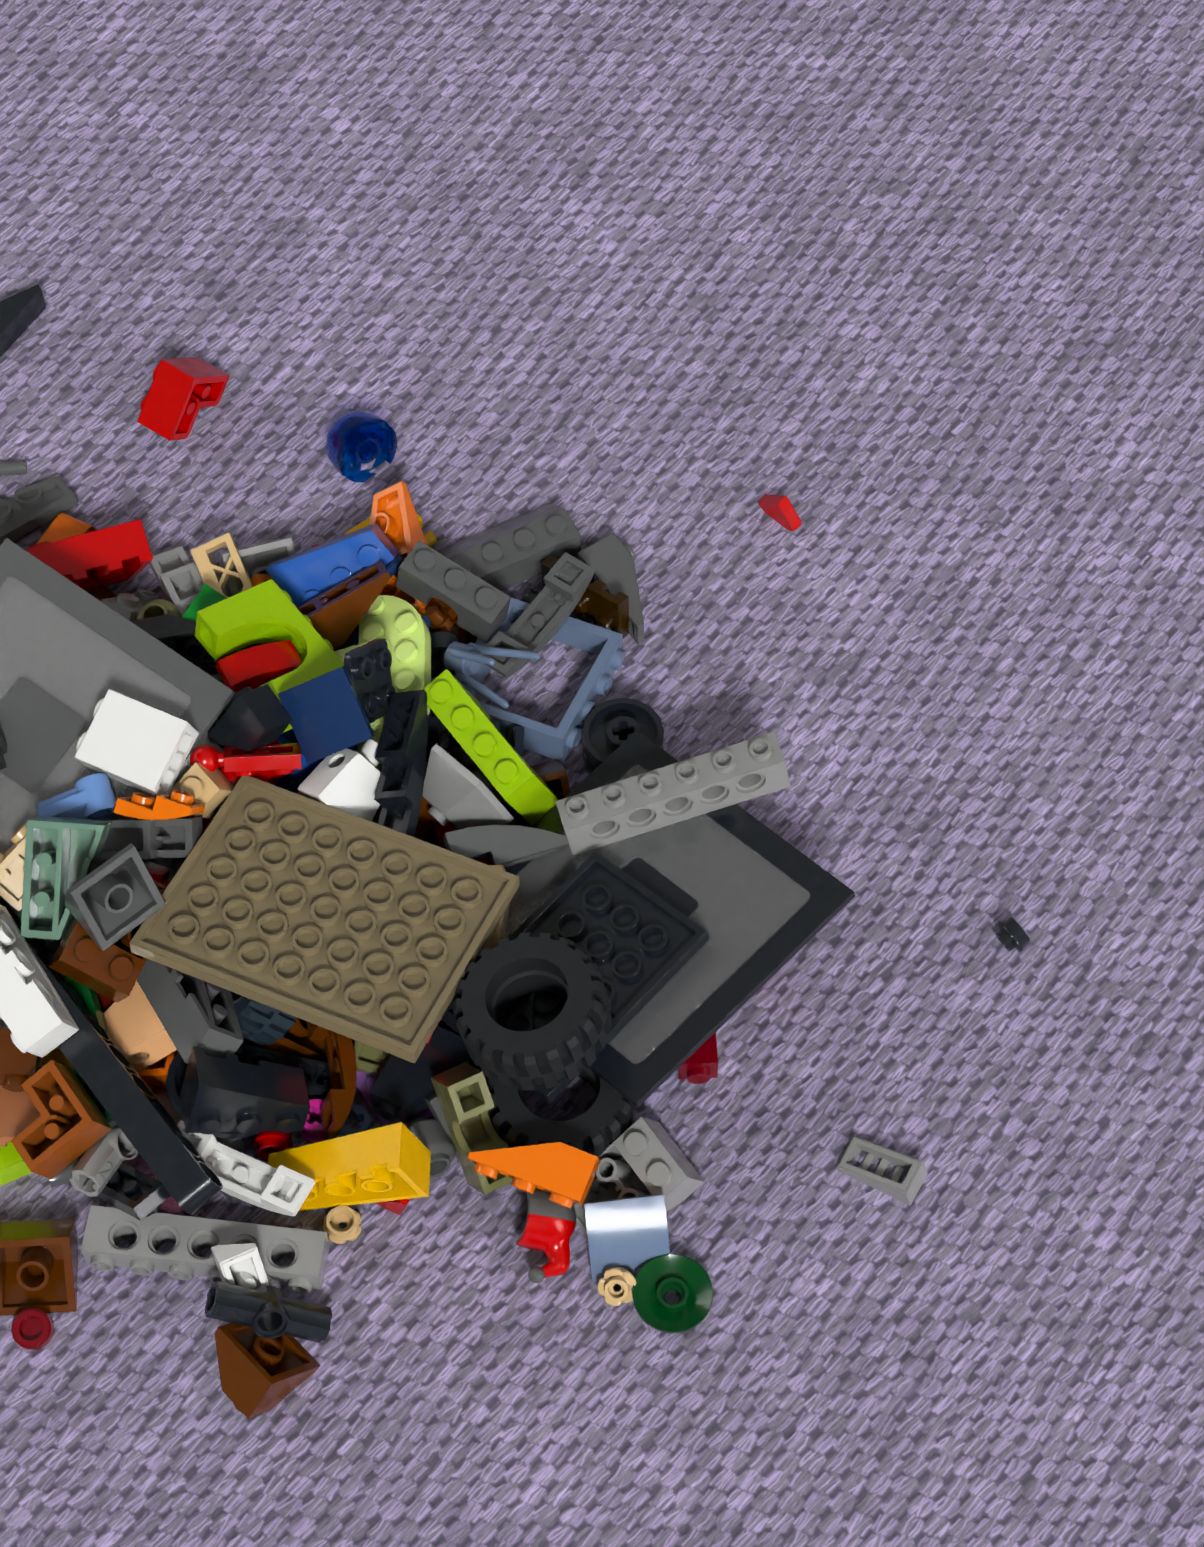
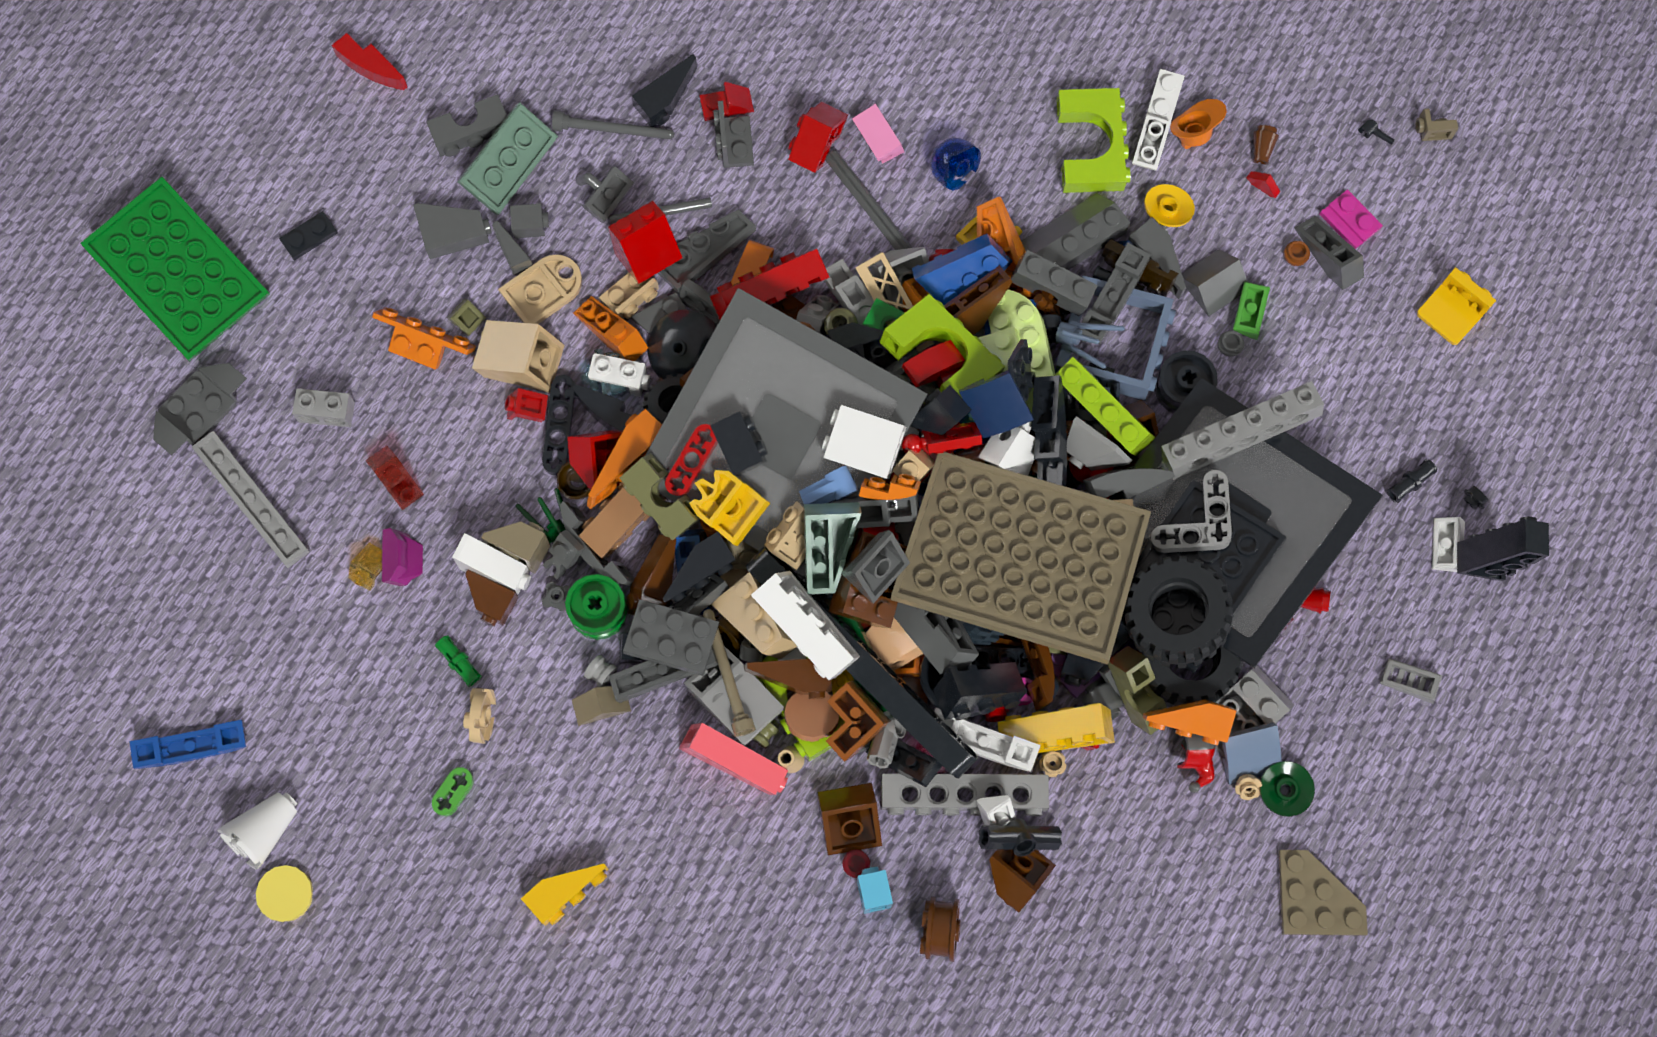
camera: 10 degrees left, 15 degrees up
none -> red slope [699,82,754,121]
none -> dark grey bracket [714,101,754,168]
none -> dark grey axle [826,150,913,250]
none -> bright pink hinge [852,104,904,164]
none -> medium azure brick [857,867,893,914]
none -> reddish brown wheel [920,896,961,962]
none -> lime arch [1056,88,1131,193]
none -> white slope [1132,69,1185,171]
none -> yellow dish [1144,184,1195,227]
none -> light grey beam [1151,470,1232,553]
none -> orange piece [1170,99,1227,149]
none -> dark grey slope [1182,249,1247,317]
none -> dark grey plate [1218,331,1244,357]
none -> bright green slope [1233,282,1270,340]
none -> reddish brown cone [1253,125,1279,165]
none -> dark tan plate [1279,850,1368,936]
none -> dark orange plate [1284,241,1310,266]
none -> dark grey slope [1294,215,1364,290]
none -> red cone [1301,587,1331,614]
none -> dark pink plate [1319,189,1383,249]
none -> black hand [1358,120,1395,145]
none -> black pin [1387,459,1437,503]
none -> dark tan bracket [1415,108,1458,141]
none -> yellow bracket [1417,267,1496,345]
none -> white slope [1432,517,1465,572]
none -> black wedge [1457,516,1549,581]

